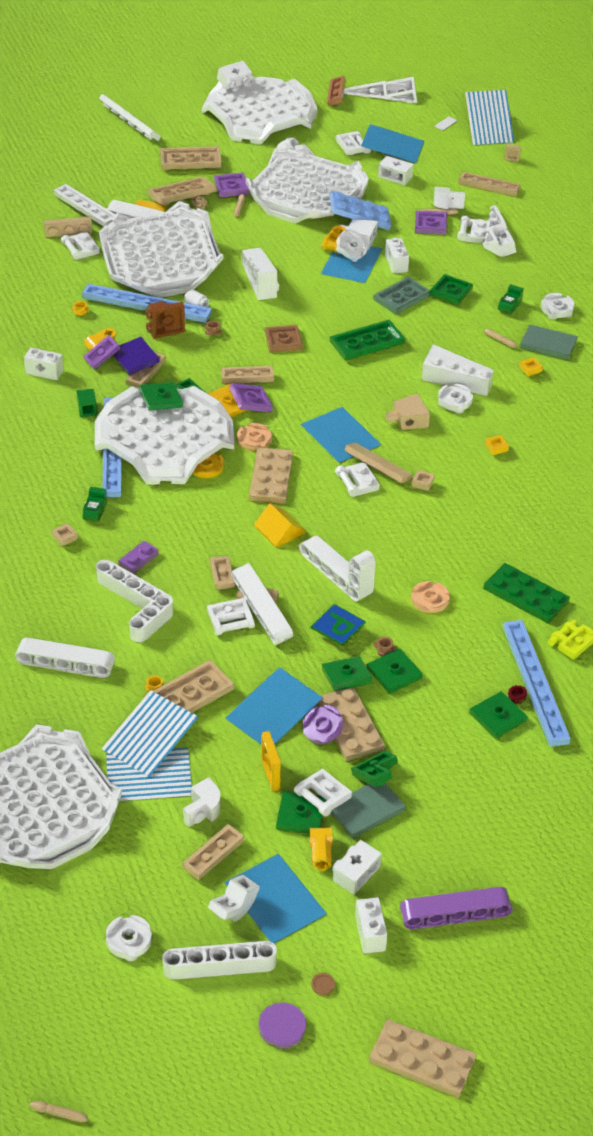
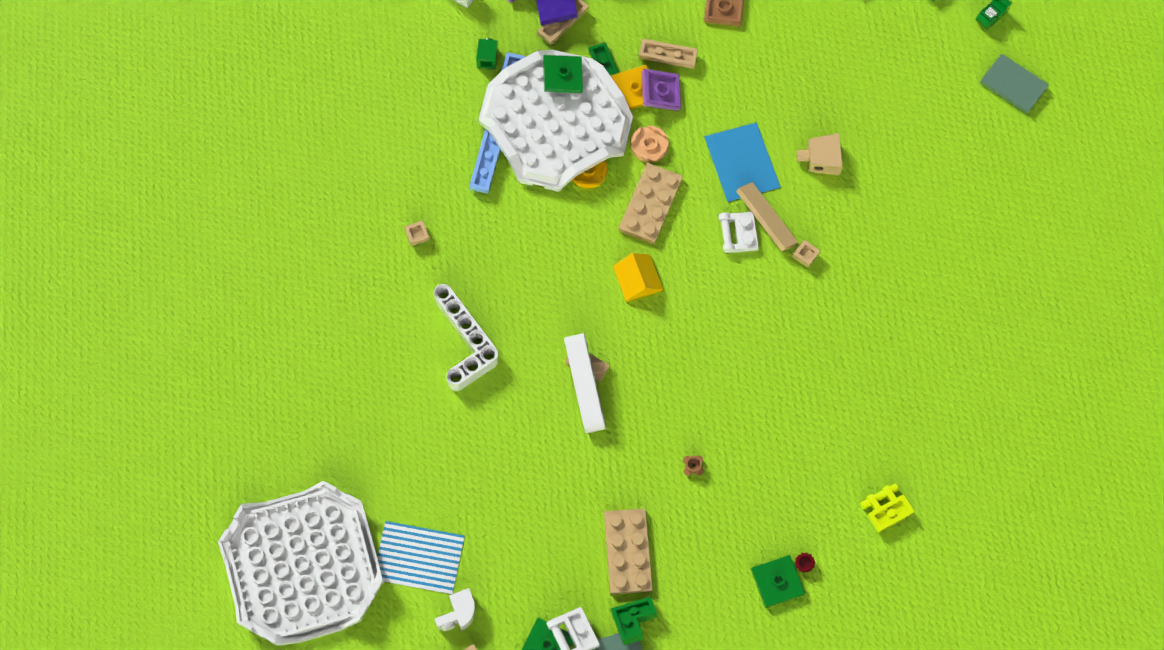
camera: 15 degrees right, 25 degrees up
white beam [15,638,116,678] -> none
green leg [83,486,107,522] -> none
sticker [102,690,198,777] -> none
medium lavender plate [118,541,158,574] -> none
tan plate [144,660,234,713] -> none
yellow plate [145,675,165,692] -> none
white plate [207,598,255,636] -> none
tan plate [210,556,235,590] -> none
dark azure sticker [225,667,323,744] -> none
yellow plate [261,731,281,792] -> none
white beam [299,535,376,602] -> none
medium lavender tile [303,705,344,745] -> none
blue piece [311,604,366,646] -> none
green plate [322,656,372,691] -> none
green plate [330,320,405,361] -> none
green plate [367,649,423,694] -> none
light nougat tile [411,581,450,613] -> none
white wedge [422,344,494,396] -> none
white plate [438,384,473,413] -> none
green plate [483,563,570,624] -> none
tan piece [484,329,517,348] -> none
yellow plate [485,435,509,455] -> none
light blue plate [503,620,570,747] -> none
yellow plate [519,357,543,376] -> none
white plate [541,293,574,319] -> none

